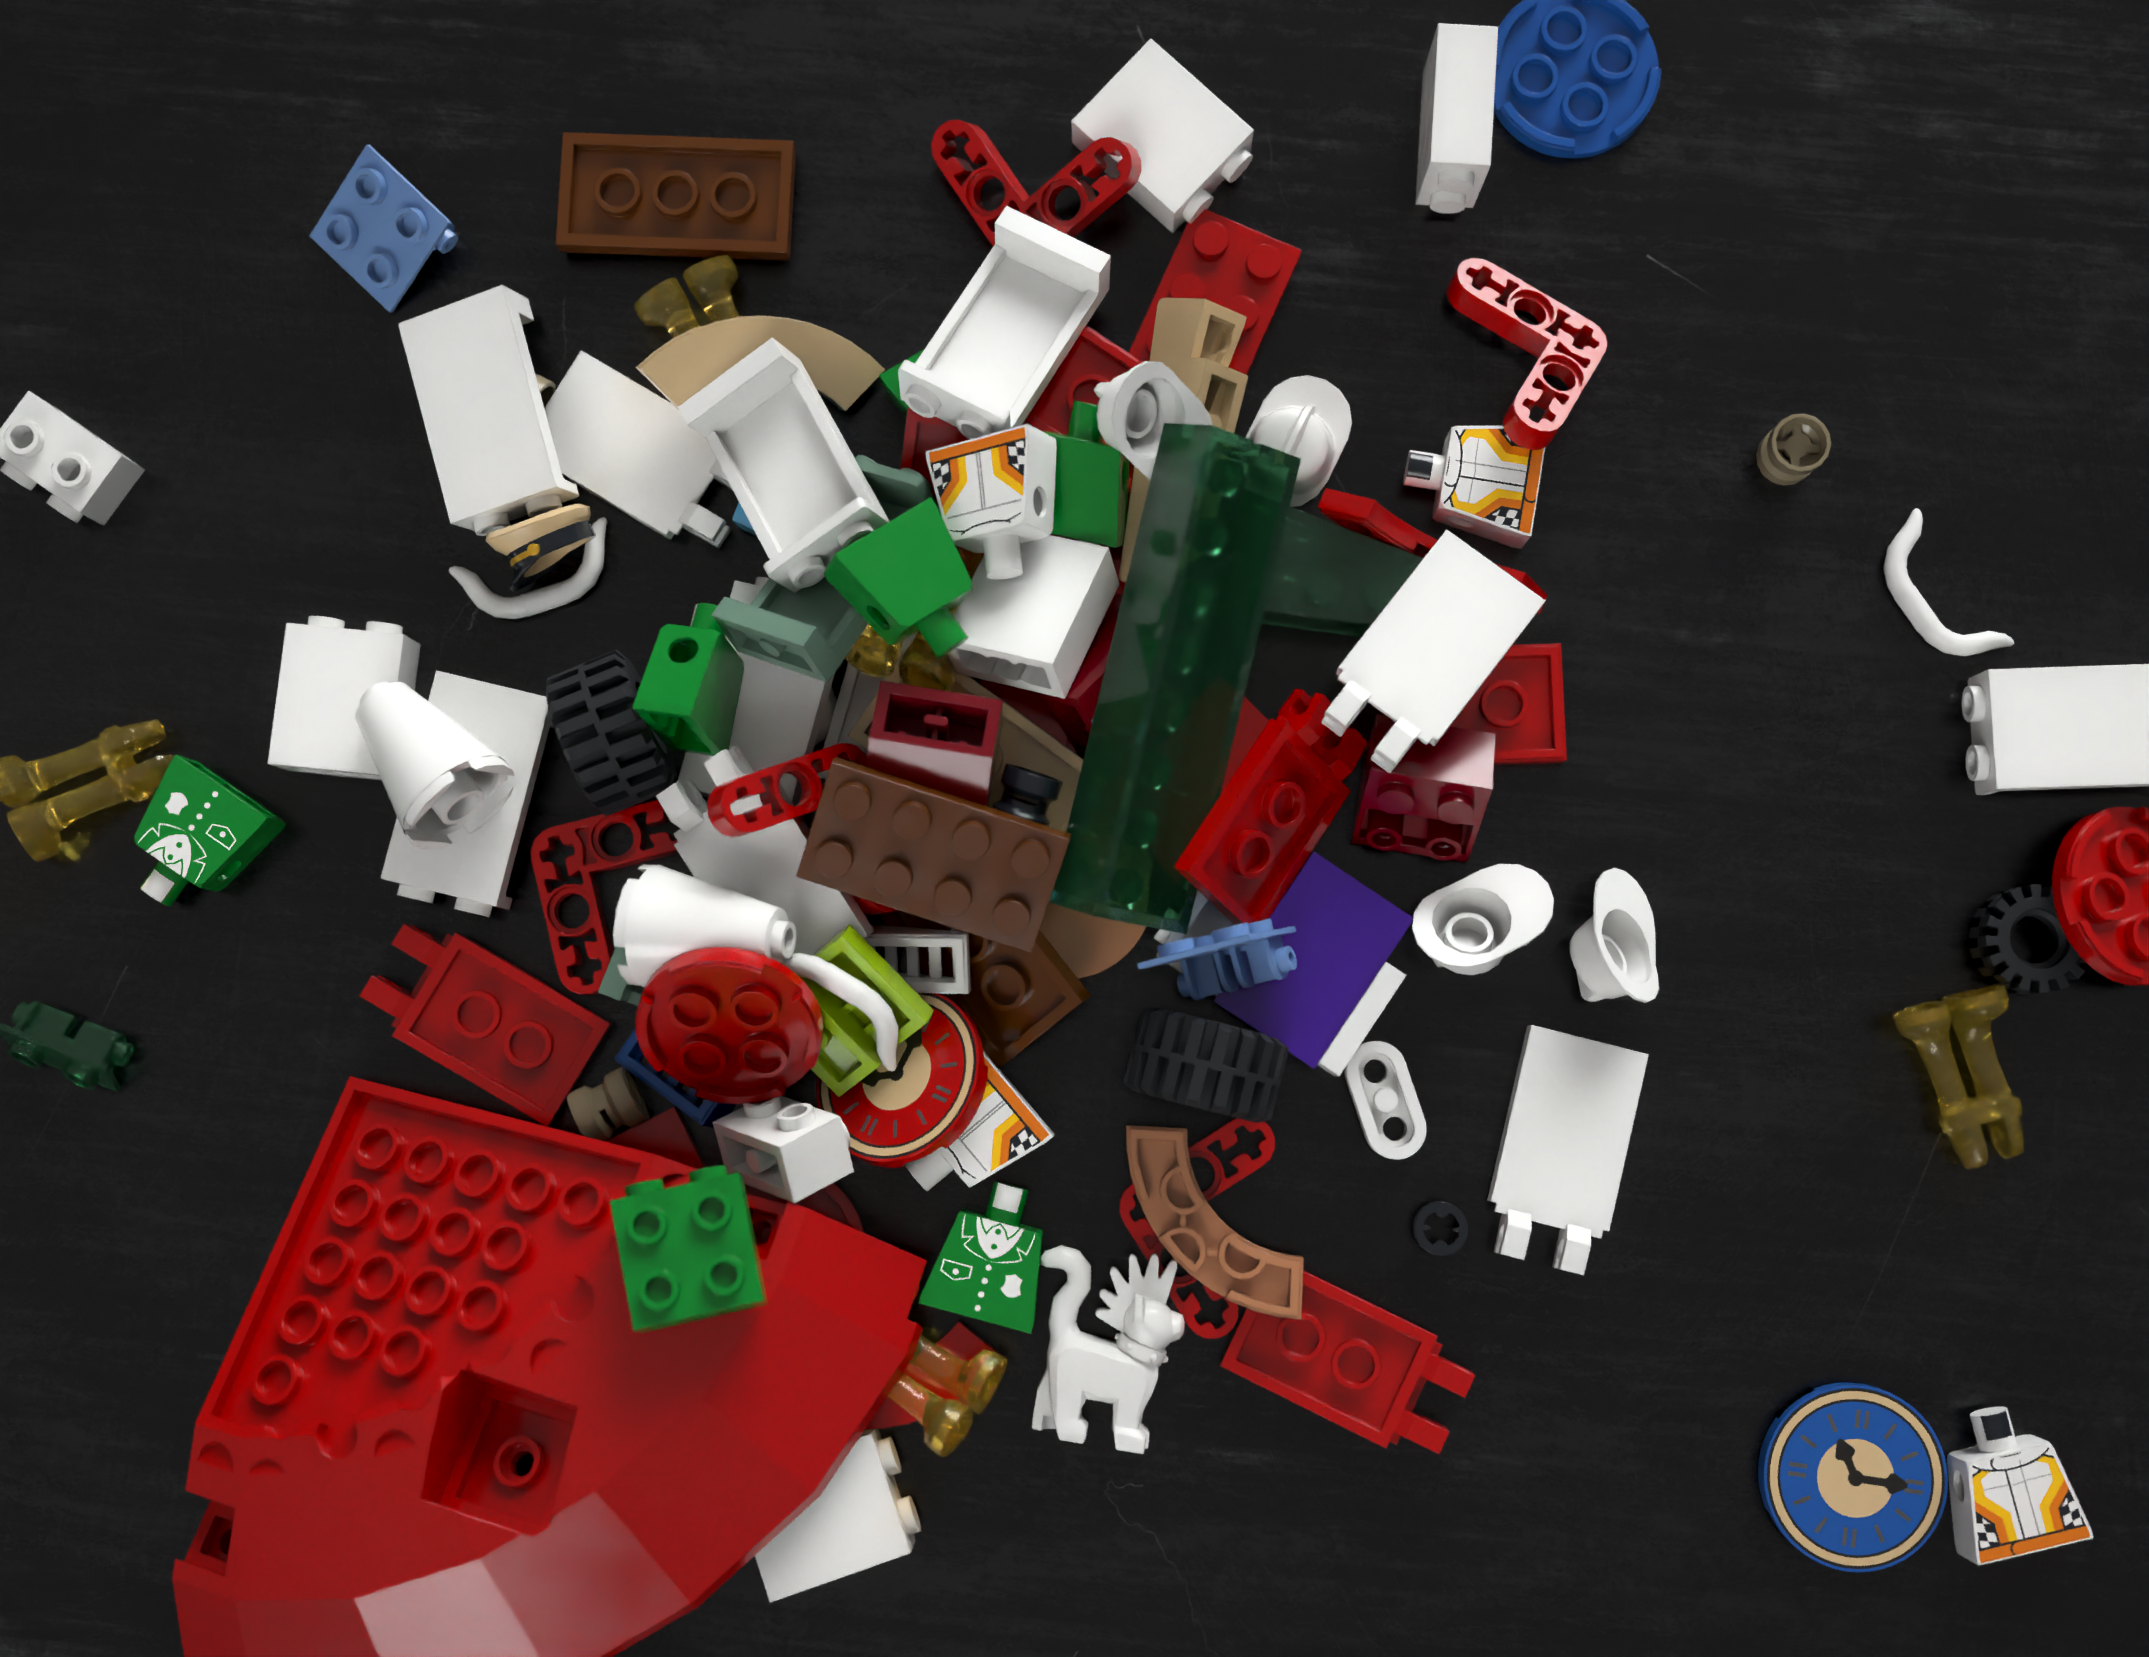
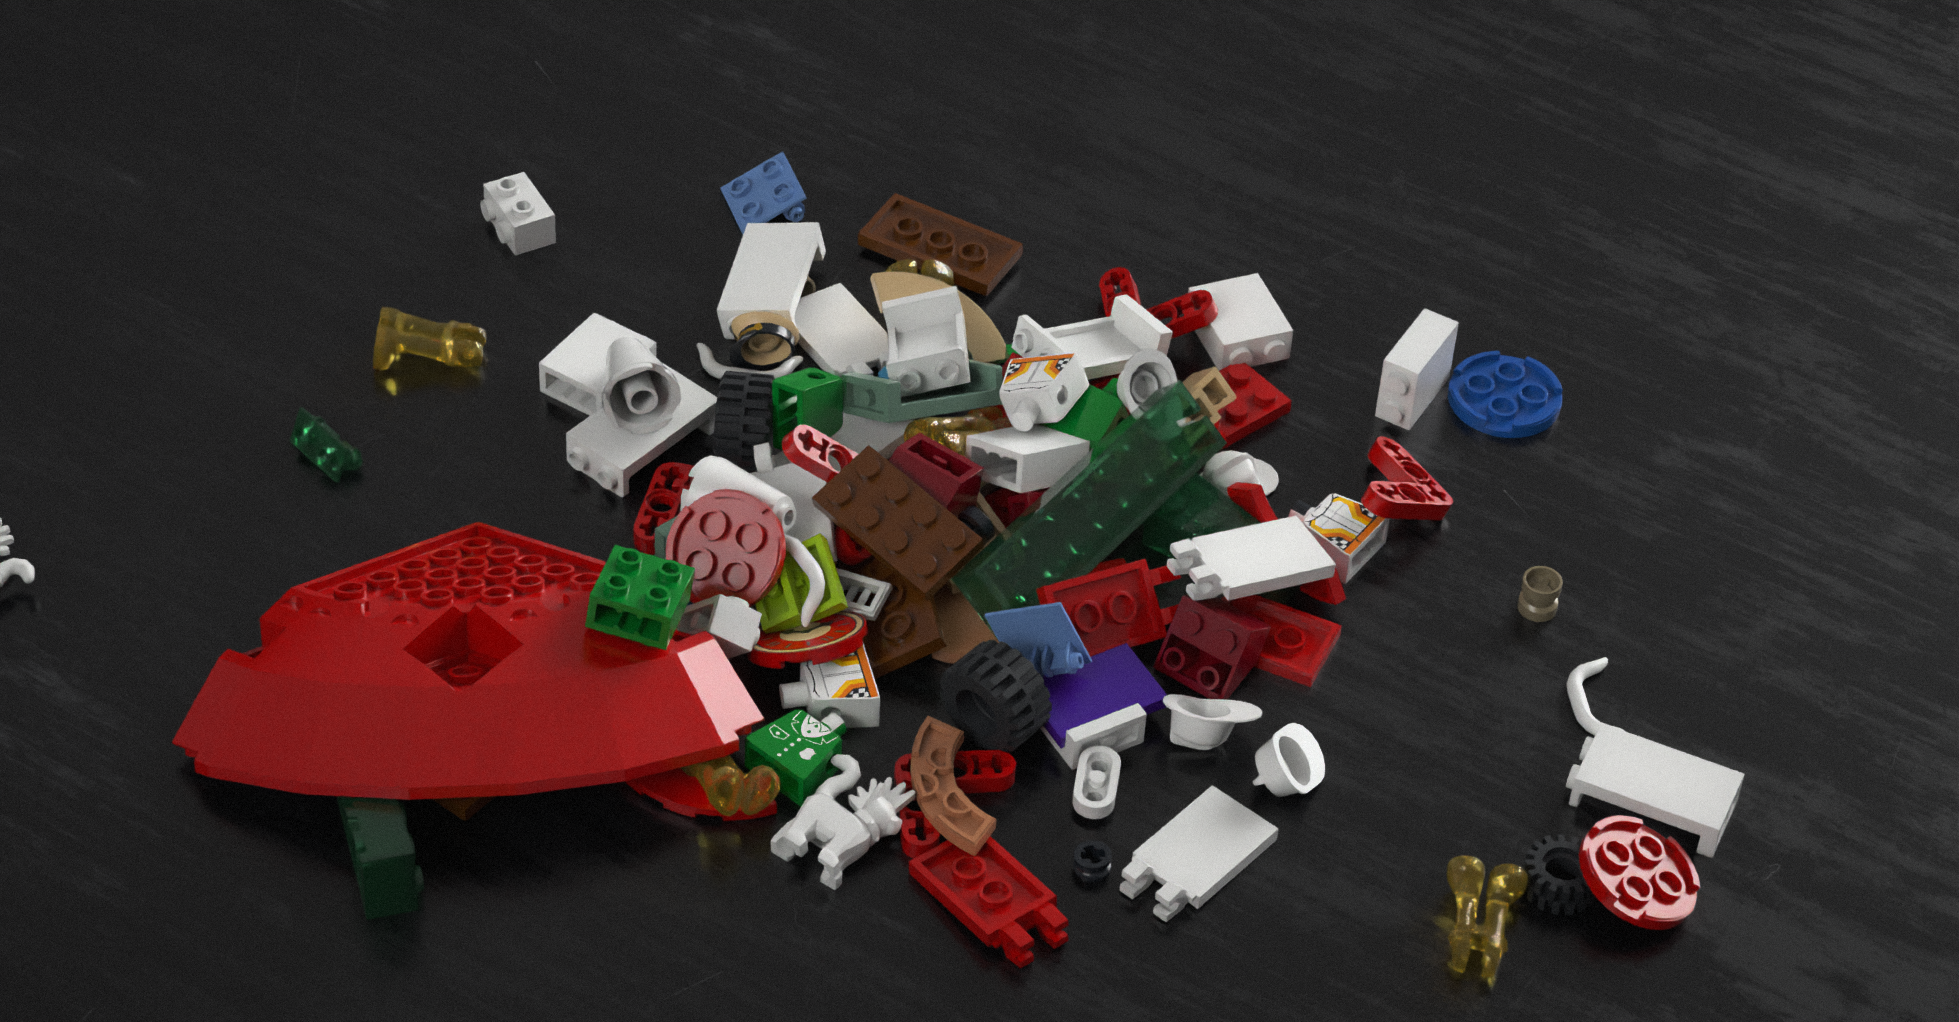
camera: 15 degrees right, 40 degrees down
green torso [134,754,287,907] -> none
red tile [359,924,613,1127] -> none
white brick [755,1428,921,1602] -> none
green torso [823,497,973,658] -> none

